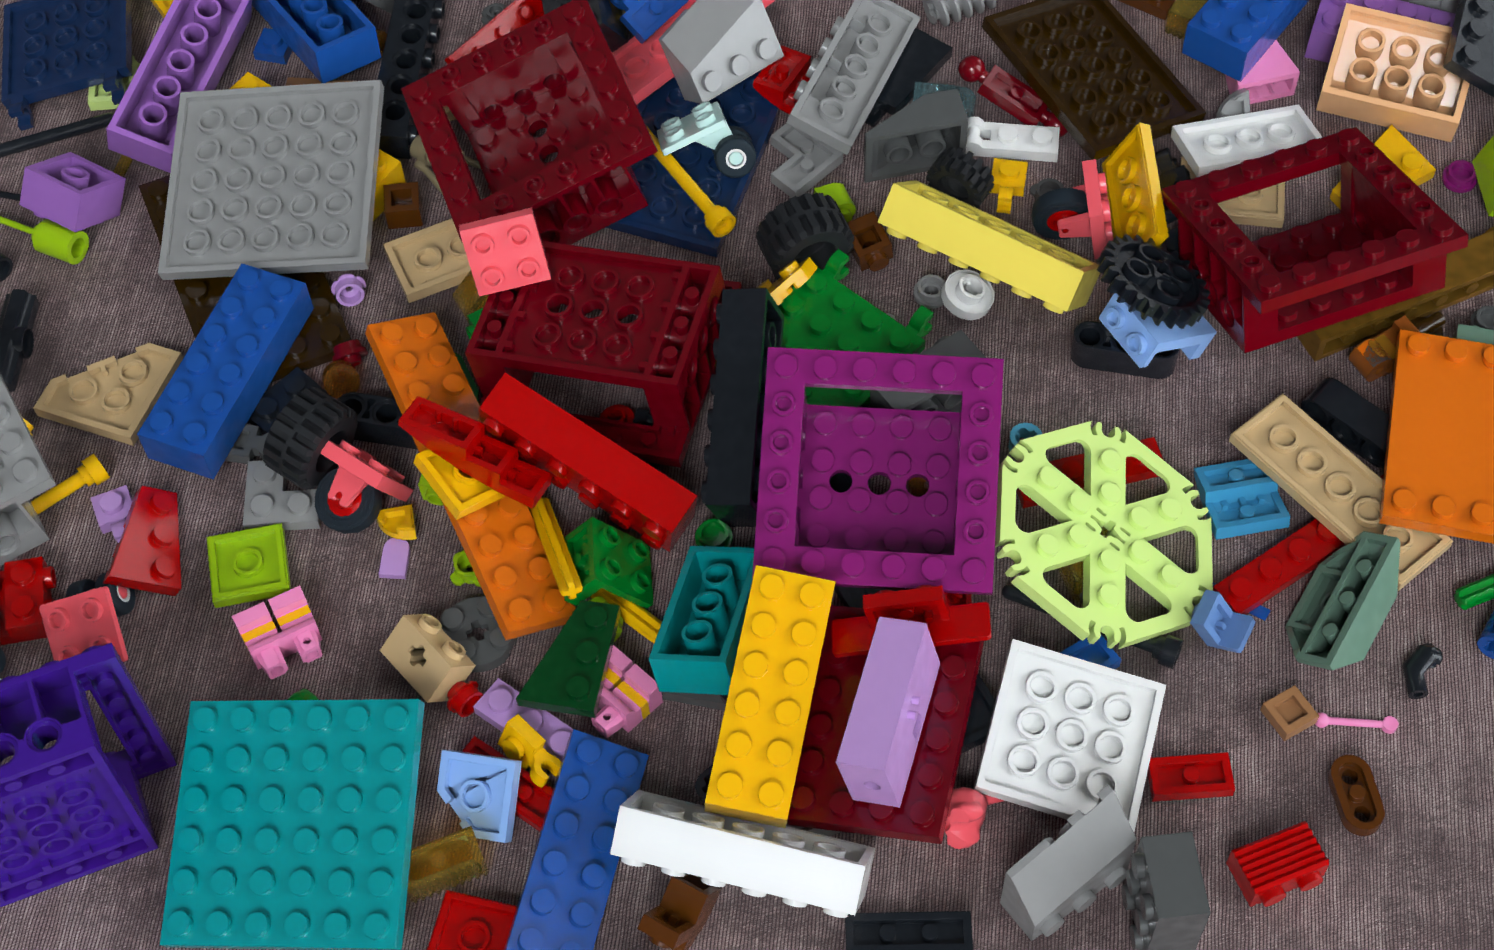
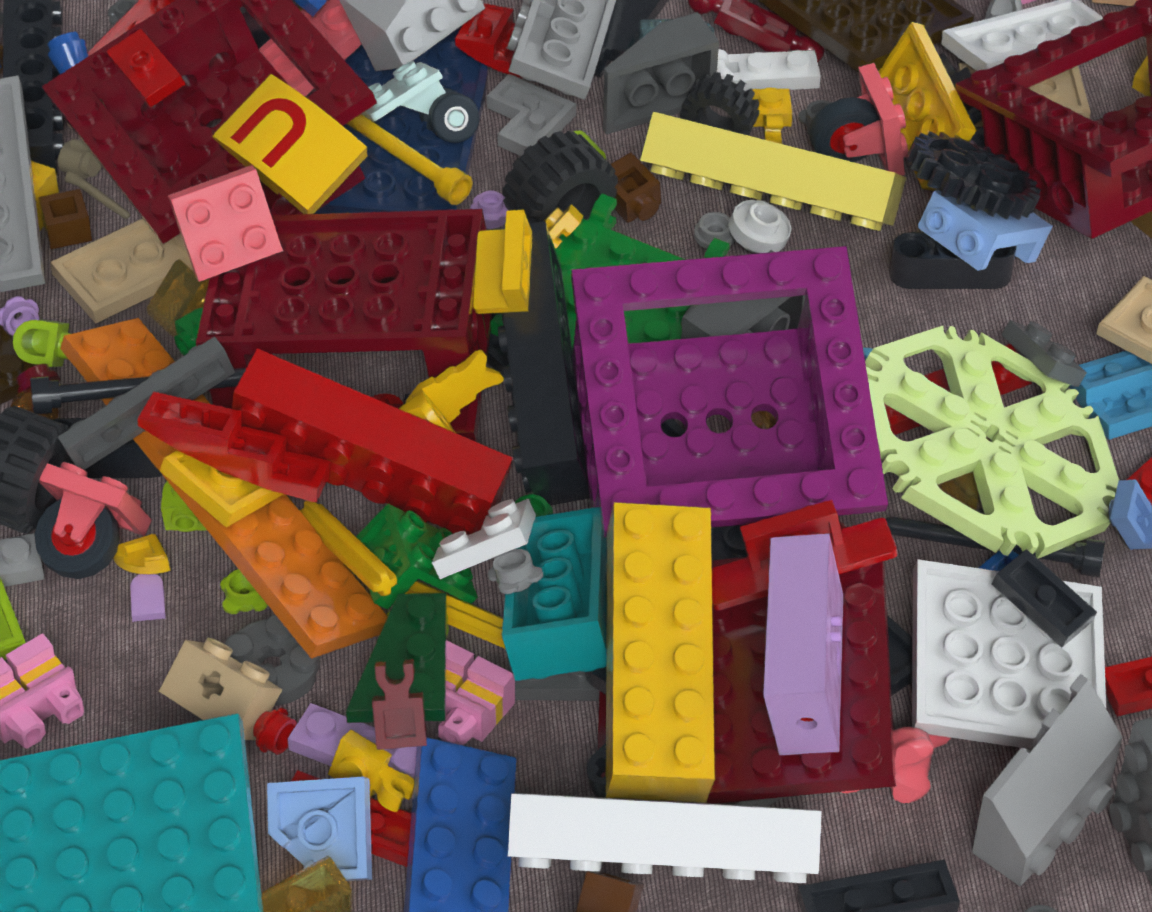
camera: 15 degrees left, 10 degrees down
none -> lime plate [13,320,72,367]
none -> black piece [30,368,246,414]
none -> blue cone [47,32,88,74]
none -> dark grey plate [58,337,235,470]
none -> red plate [106,29,185,108]
none -> yellow slope [212,74,367,214]
none -> dark red plate [372,659,427,750]
none -> yellow hair [399,350,504,433]
none -> white plate [432,499,536,579]
none -> lavender plate [470,190,509,229]
none -> yellow panel [473,210,532,314]
none -> light grey plate [488,549,543,594]
none -> black plate [992,549,1097,648]
none -> dark grey plate [1001,320,1087,387]

